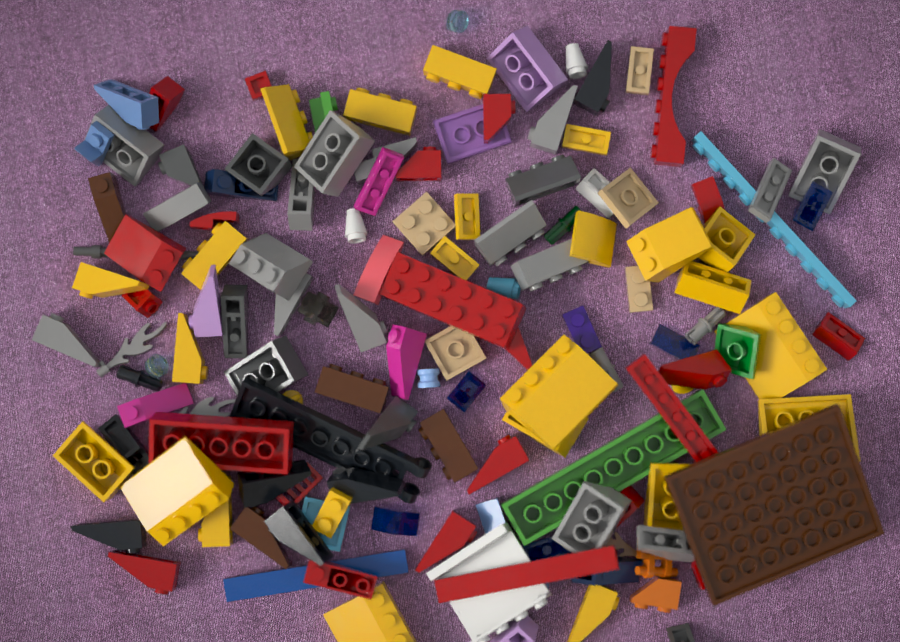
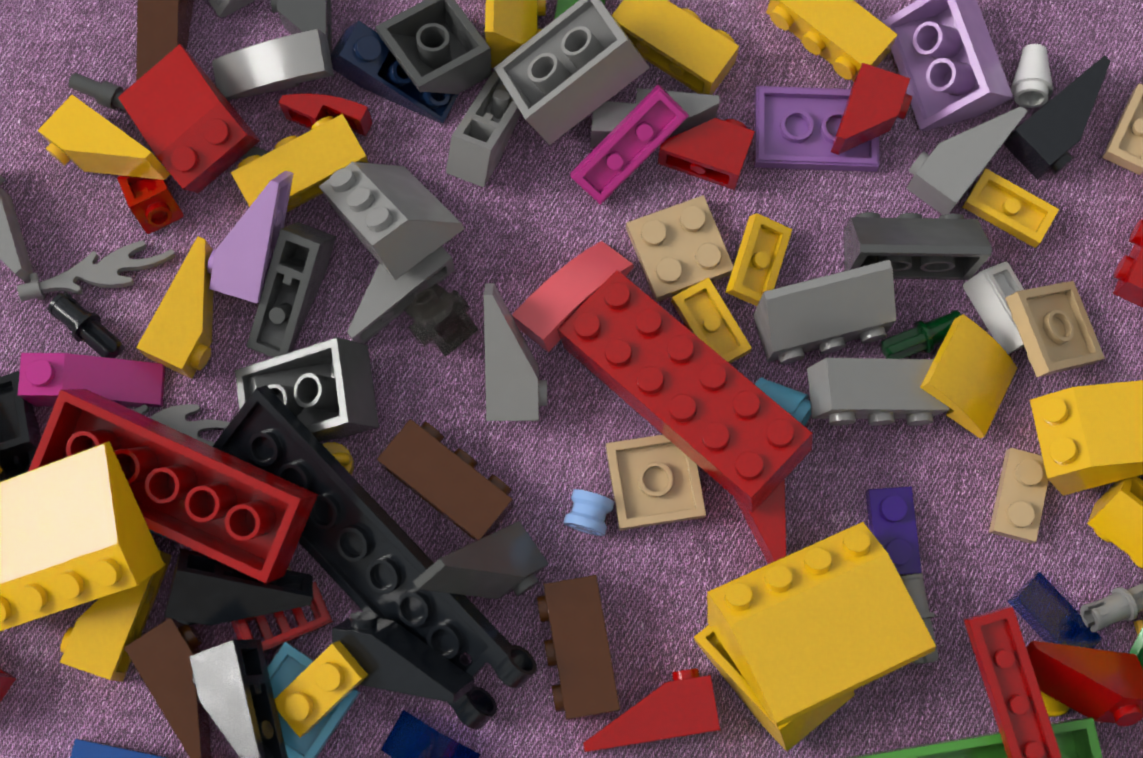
camera: 10 degrees right, 10 degrees down
clear light blue tile [145,354,169,379] -> none
white cone [345,208,368,244] -> none
dark pink slope [386,324,427,400] -> none
clear blue slope [447,371,486,413] -> none

